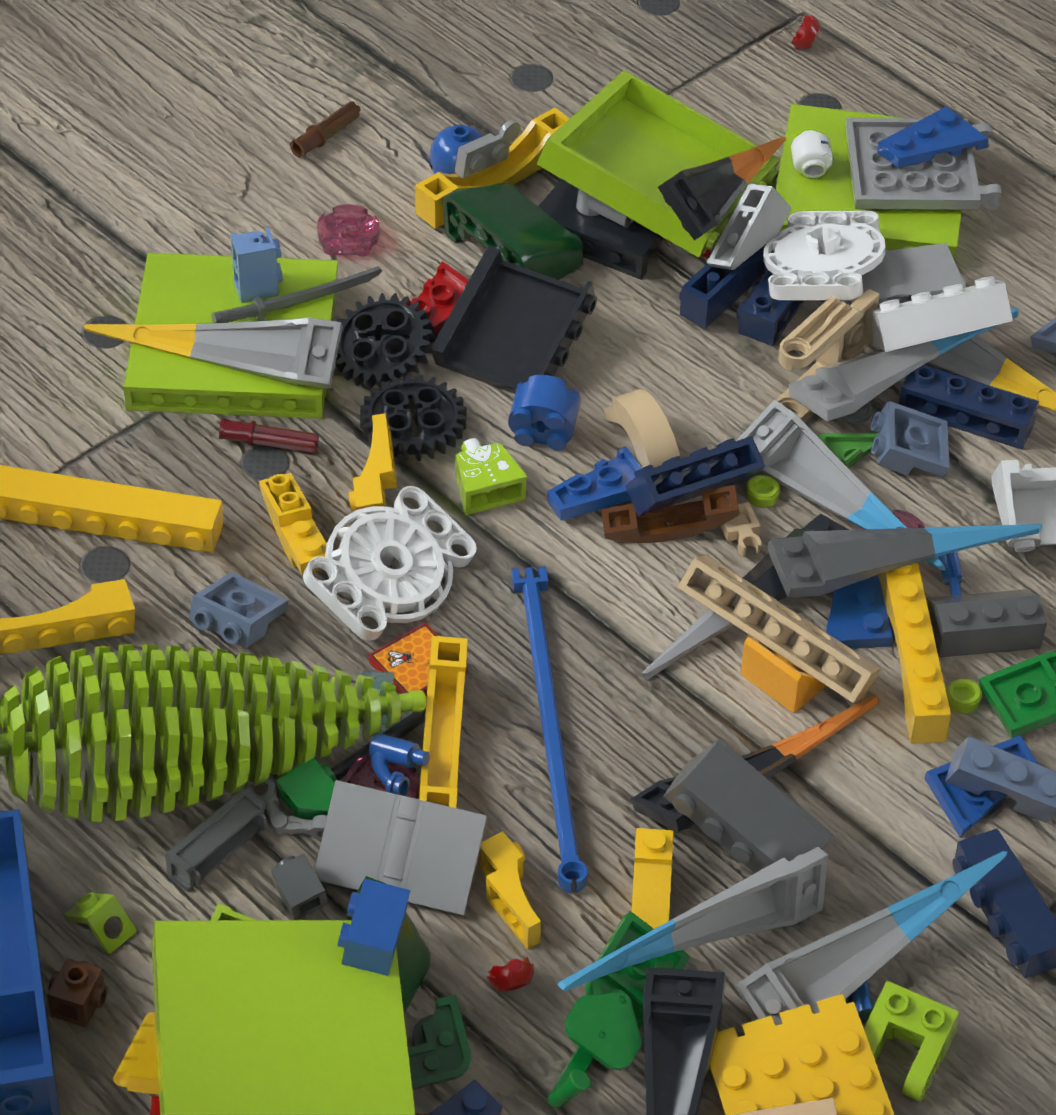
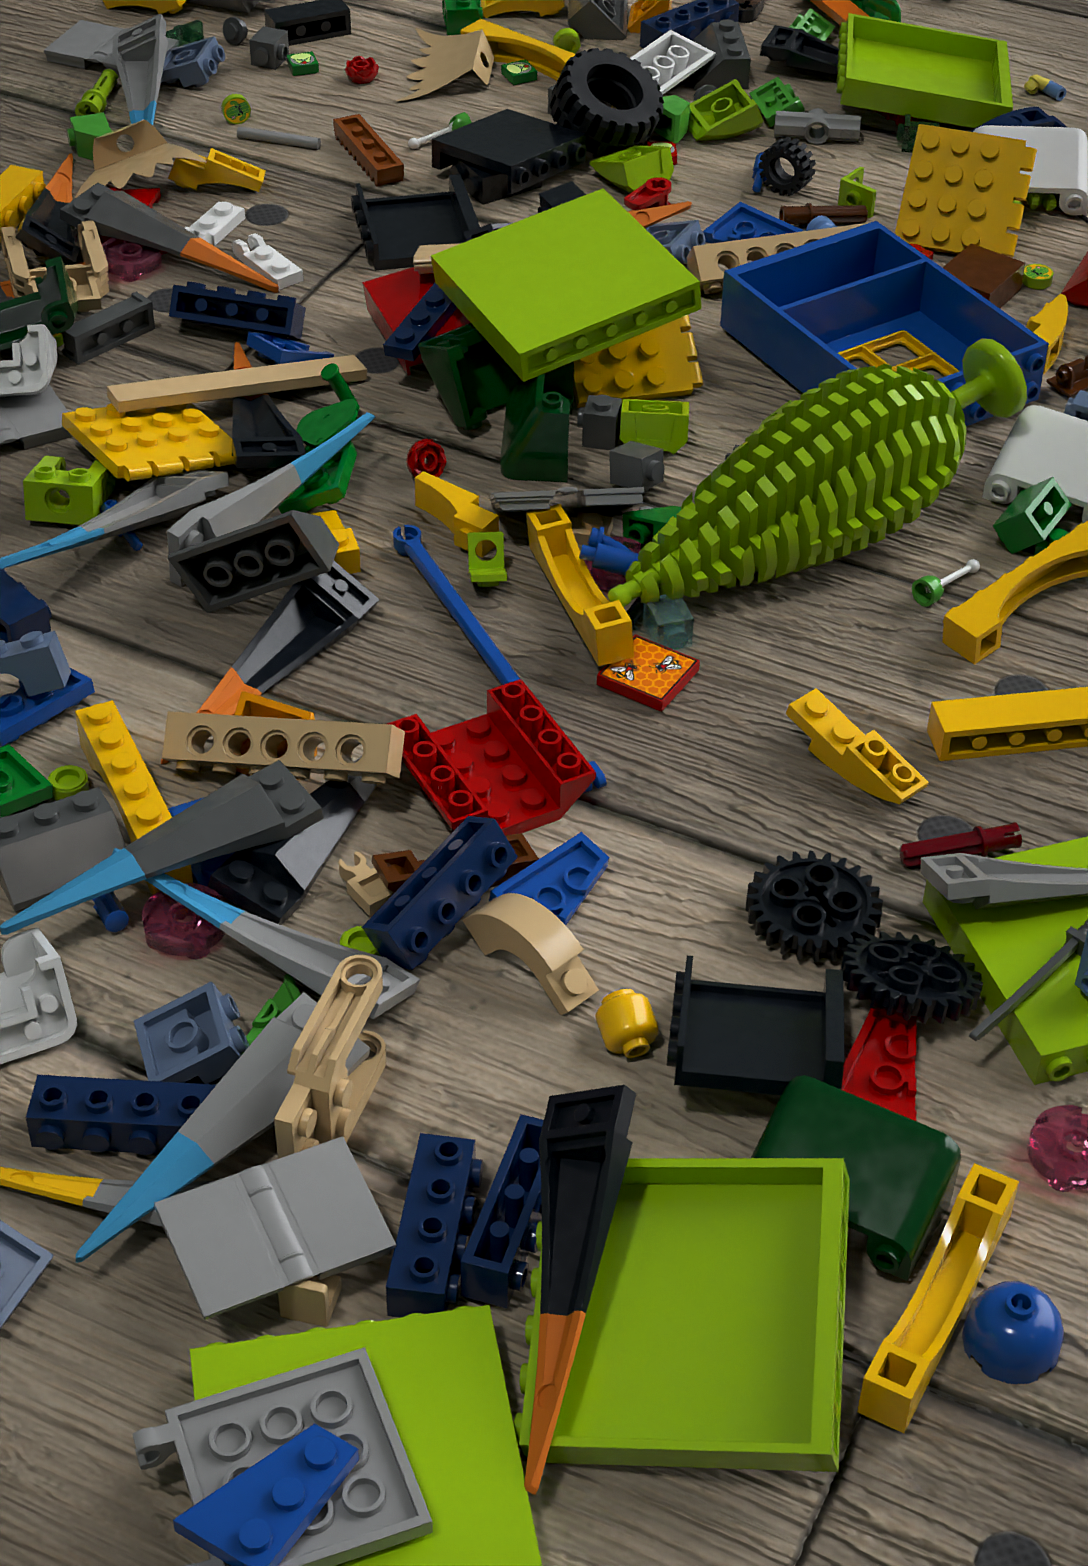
camera: 160 degrees right, 5 degrees down
reddish brown brick [47,958,108,1027] -> none
sand blue plate [189,572,289,648] -> none
white piece [303,486,477,641] -> none
blue brick [337,878,411,976] -> none
yellow slope [348,413,398,512] -> none
light grey hinge [455,120,520,178] -> none
lime torso [455,438,527,515] -> none
blue brick [508,375,581,450] -> none
light grey slope [707,183,792,270] -> none
white piece [763,211,885,300] -> none
white head [791,130,833,178] -> none
white slope [872,276,1013,352] -> none
none -> red slope [387,679,596,836]
none -> lime bracket [467,531,507,587]
none -> yellow head [595,989,659,1058]

